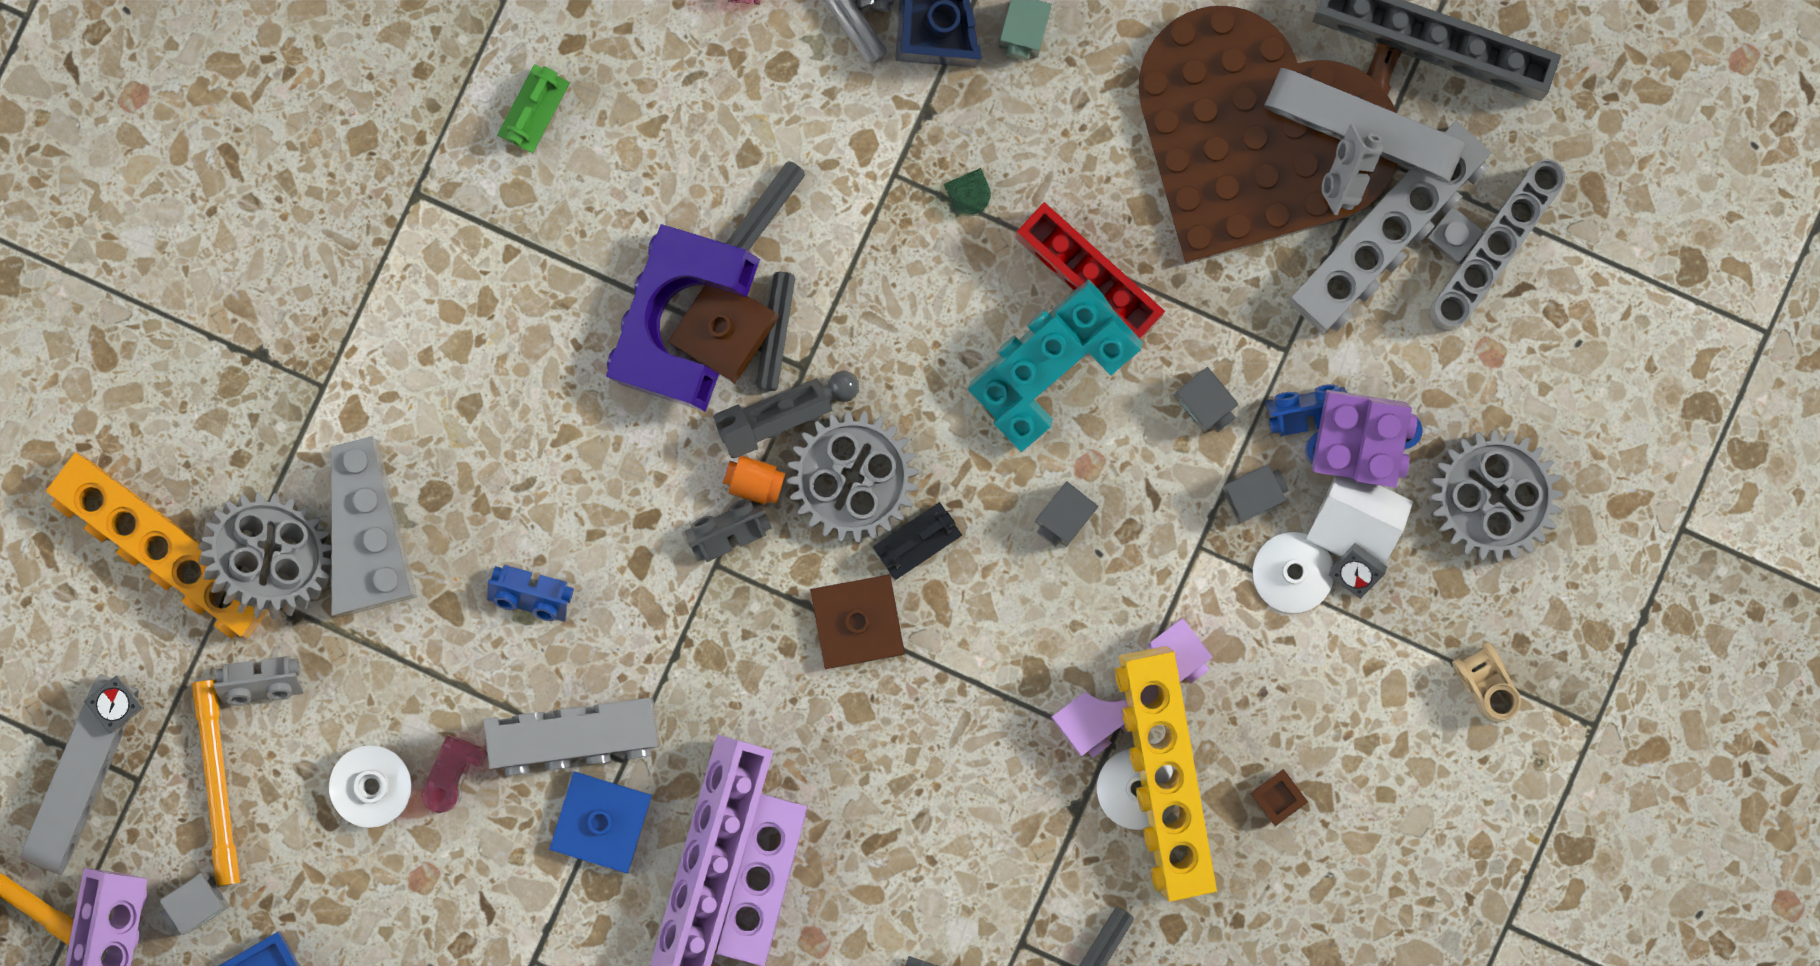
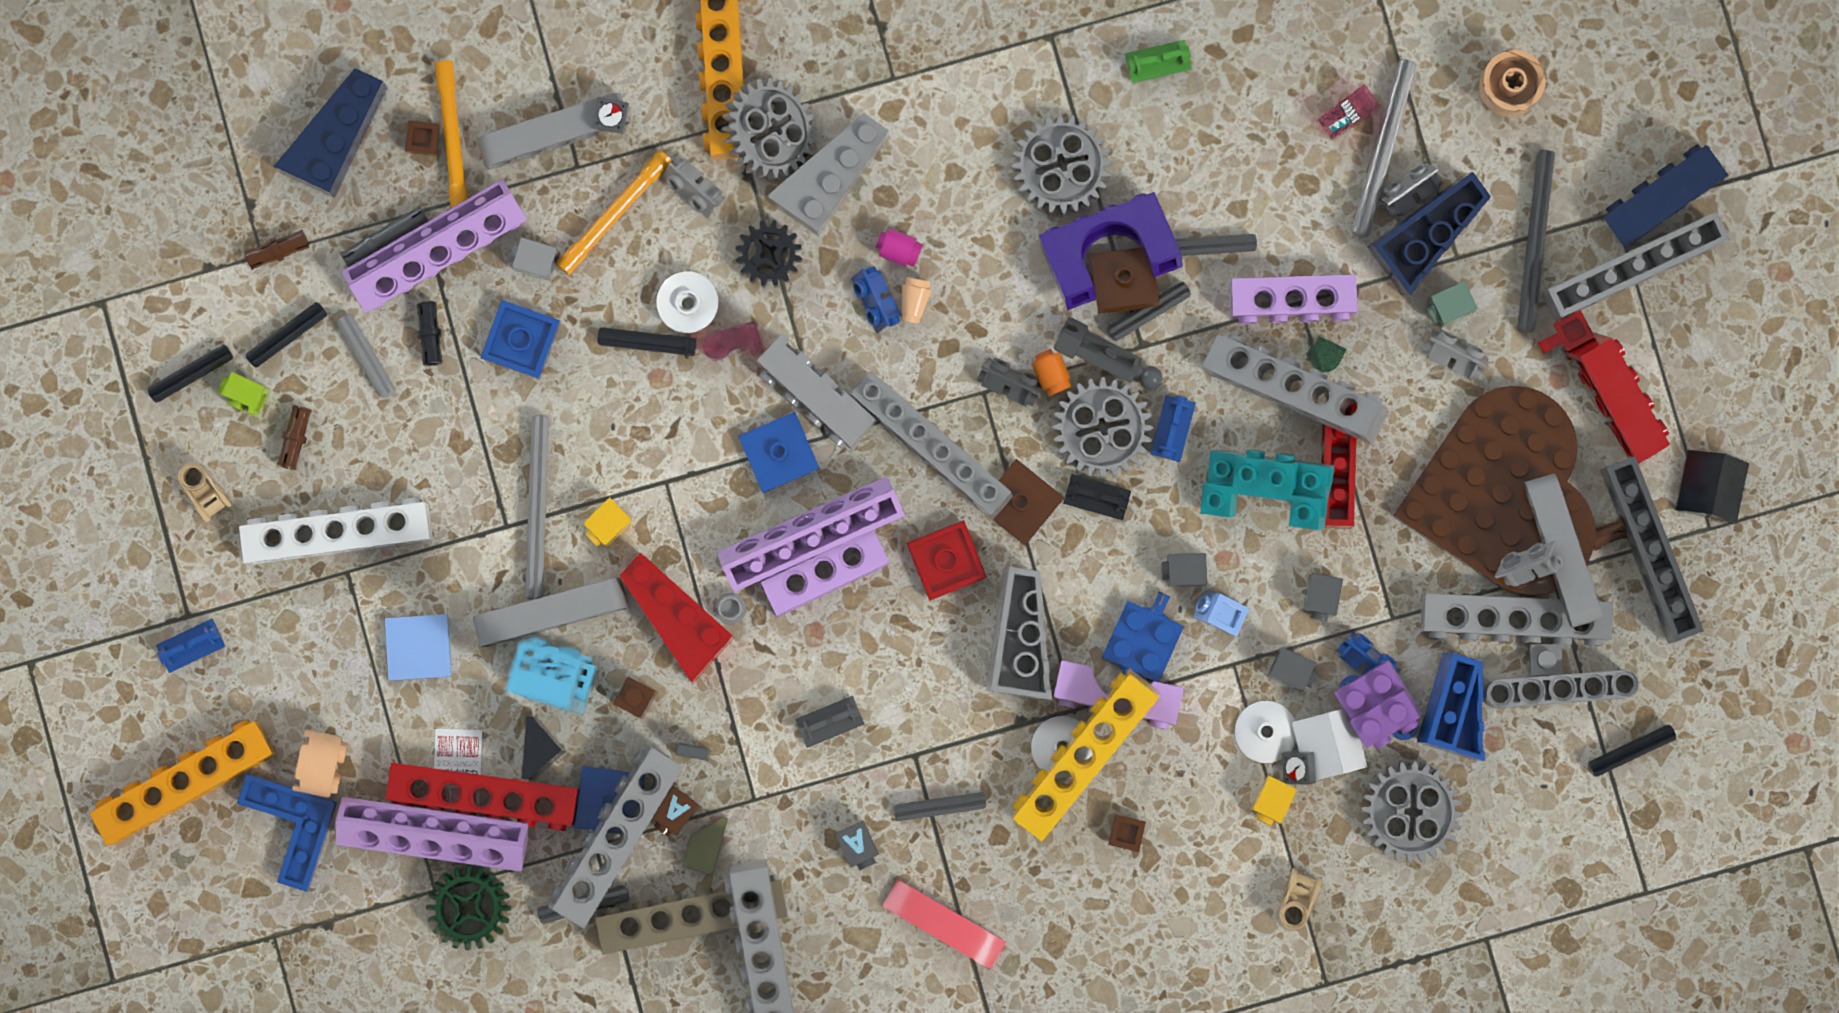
camera: 50 degrees right, 0 degrees up
none -> black axle [597,327,697,359]
none -> black gear [735,220,802,288]
none -> light grey brick [851,371,1013,520]
none -> dark pink brick [875,228,923,267]
none -> light nougat cone [901,277,932,324]
none -> red plate [906,520,987,601]
none -> light grey wedge [986,567,1052,700]
none -> light grey gear [1012,114,1112,216]
none -> blue plate [1102,591,1184,682]
none -> blue hinge [1150,395,1196,462]
none -> light blue bracket [1194,590,1249,637]
none -> light grey brick [1202,334,1389,445]
none -> lavender brick [1230,275,1358,324]
none -> yellow brick [1250,776,1297,826]
none -> blue wedge [1417,653,1485,761]
none -> light grey hinge [1423,330,1488,380]
none -> black axle [1588,725,1677,777]

